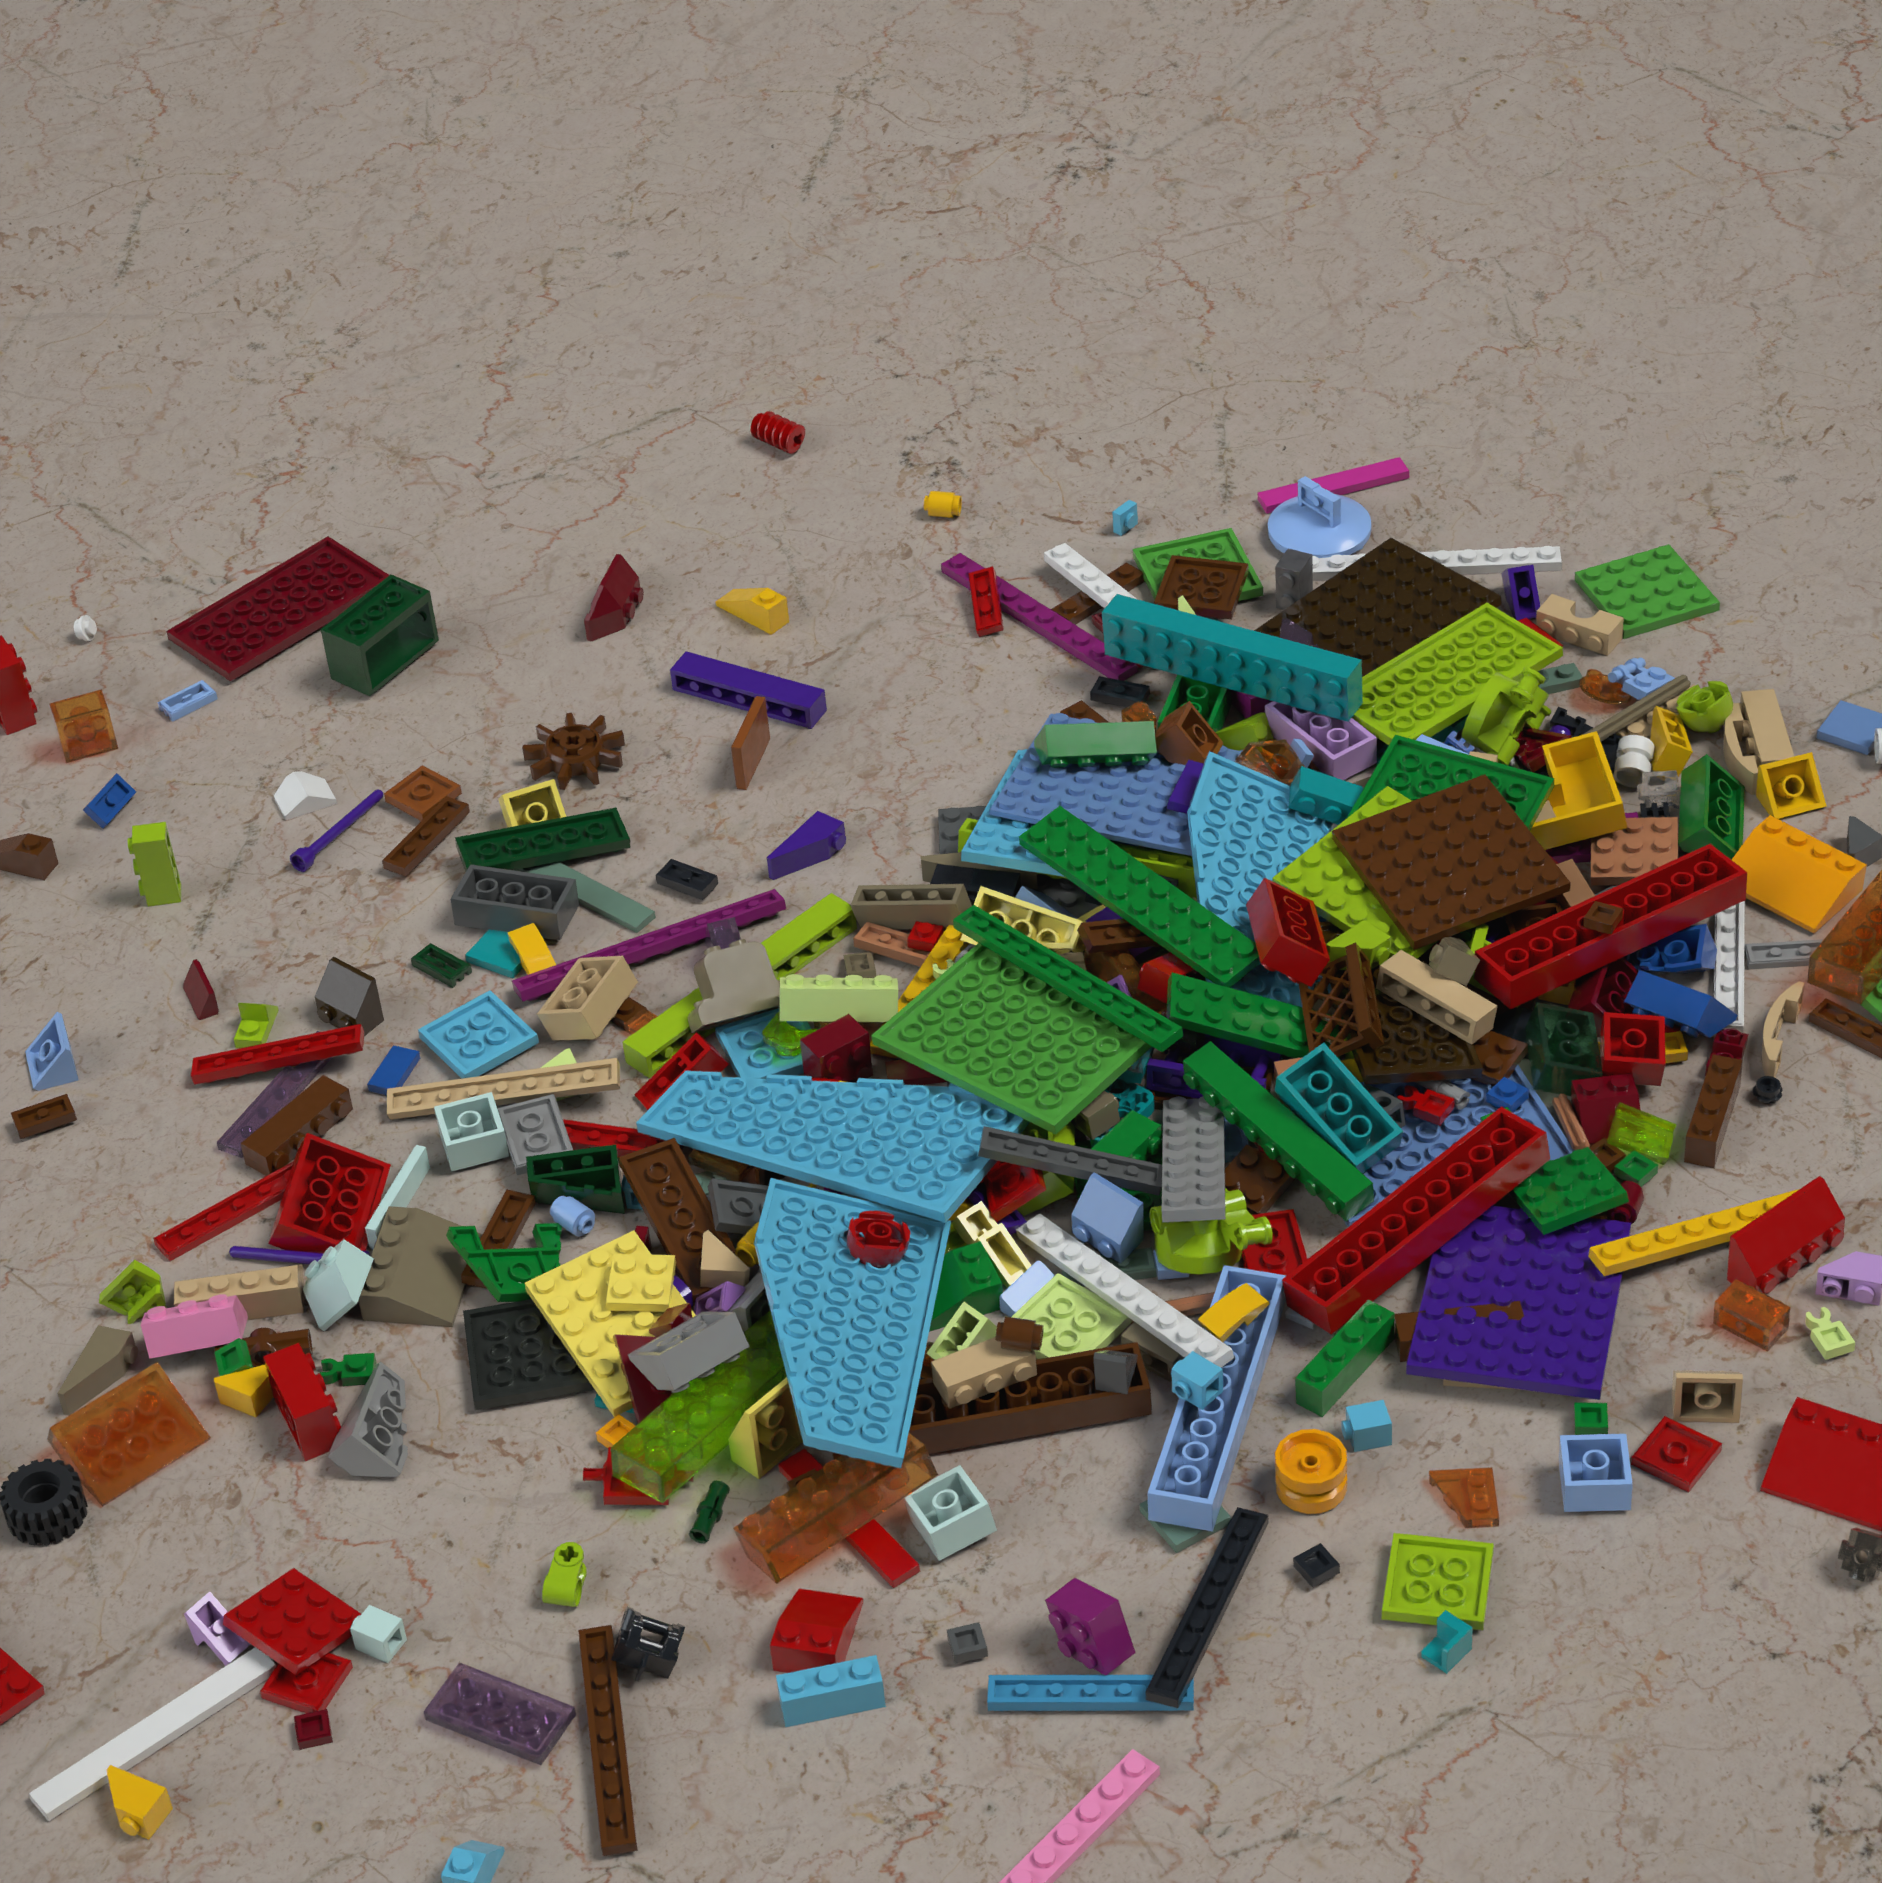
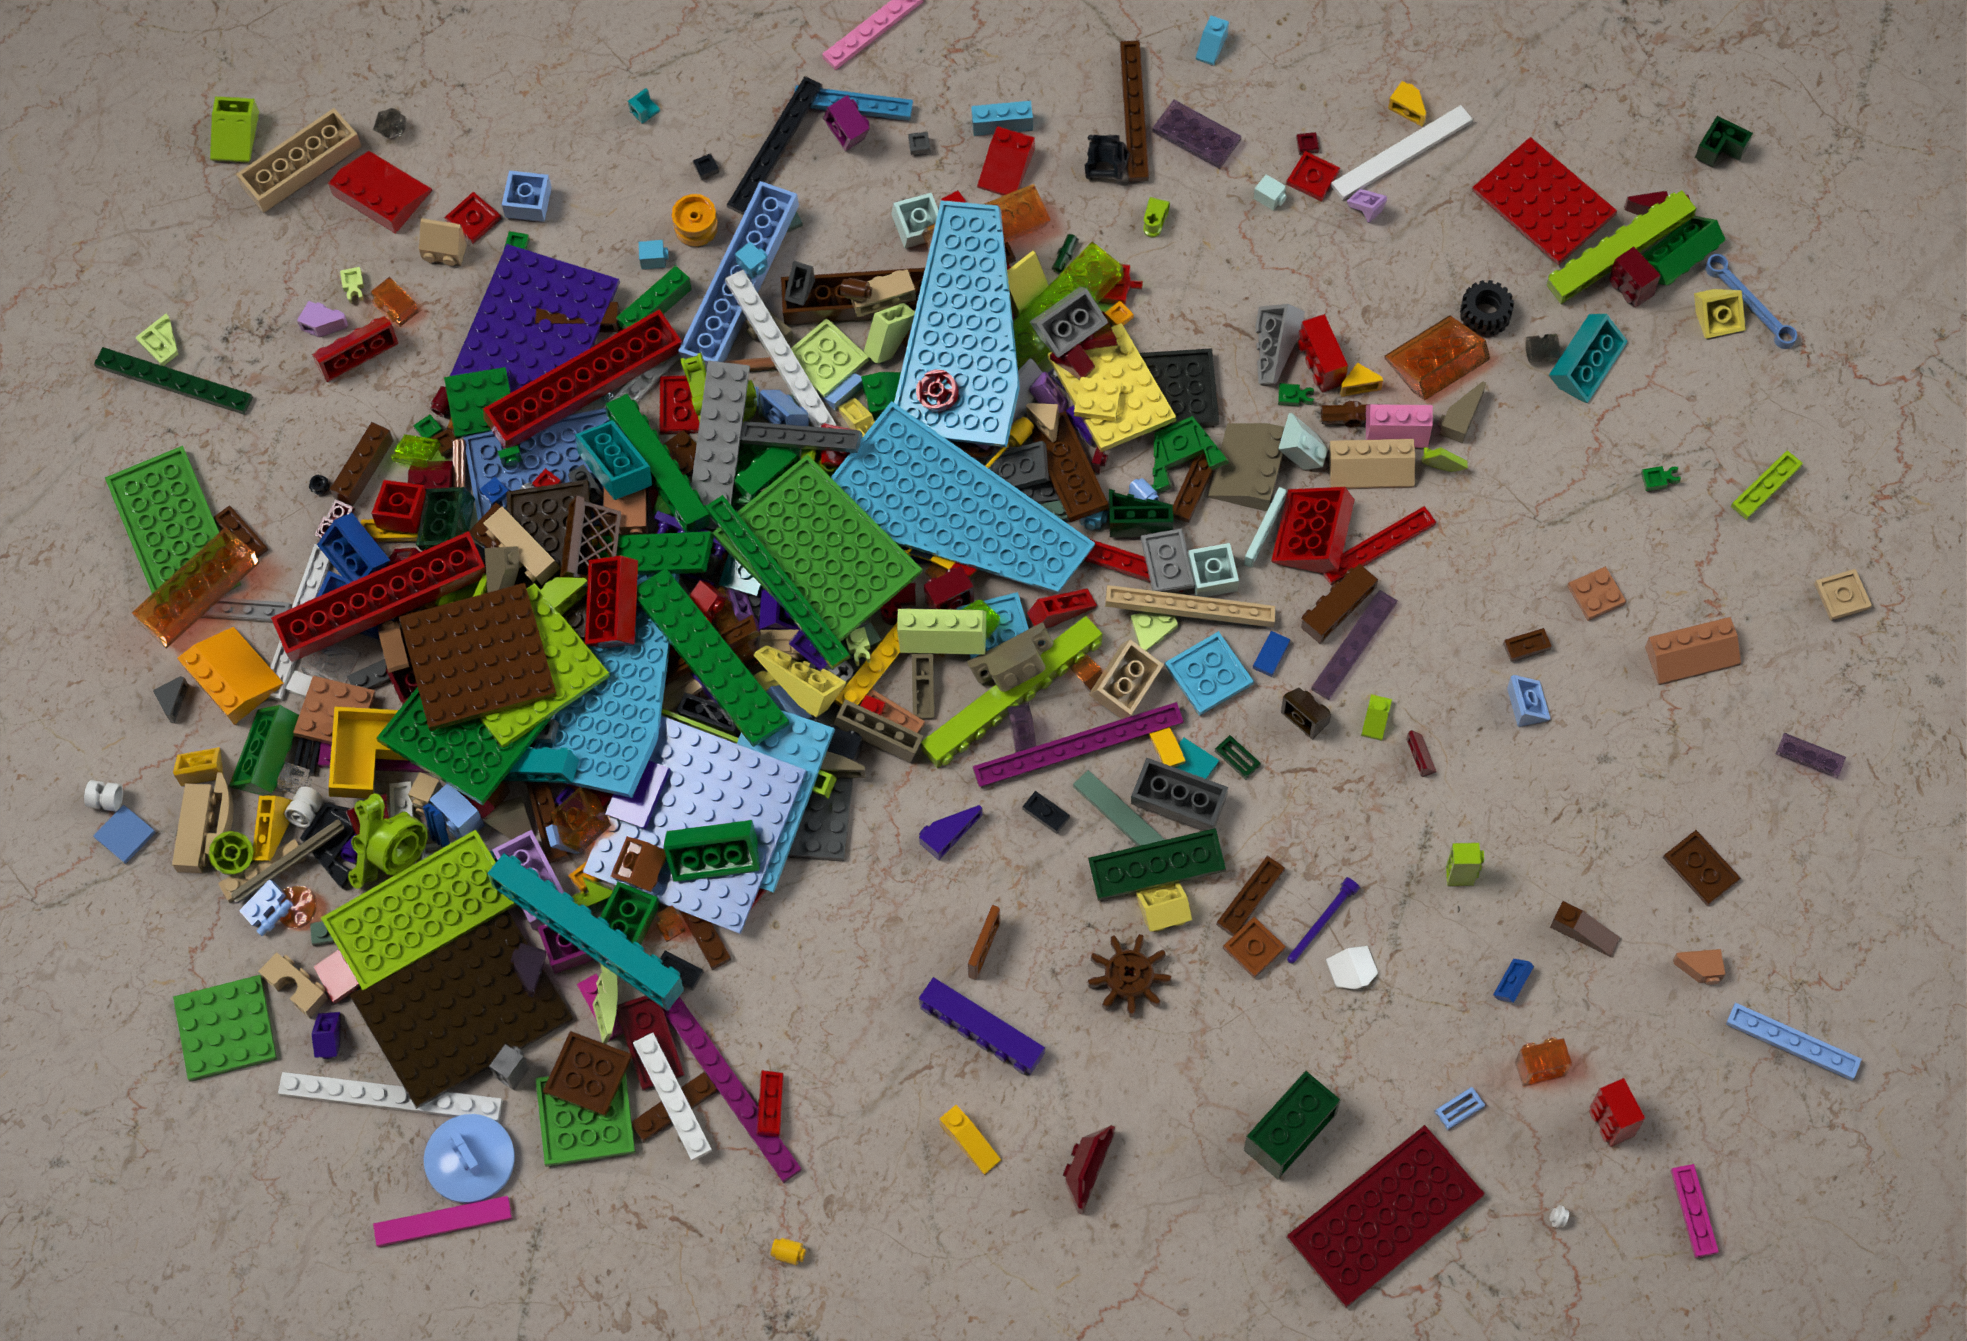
camera: 175 degrees left, 25 degrees up
red plate [191,1024,364,1085] -> none
green plate [214,1338,253,1376] -> none
red plate [223,1568,361,1675] -> none
dark purple piece [229,1246,370,1265] -> none
medium azure plate [1112,500,1138,536] -> none
yellow slope [1198,1283,1270,1342] -> none
lime plate [1382,1533,1494,1631] -> none
clear orange wing [1429,1467,1499,1528] -> none
reddish brown plate [1583,901,1623,935] -> none
yellow plate [1588,1189,1799,1276] -> none
tan slope [1761,981,1805,1078] -> none

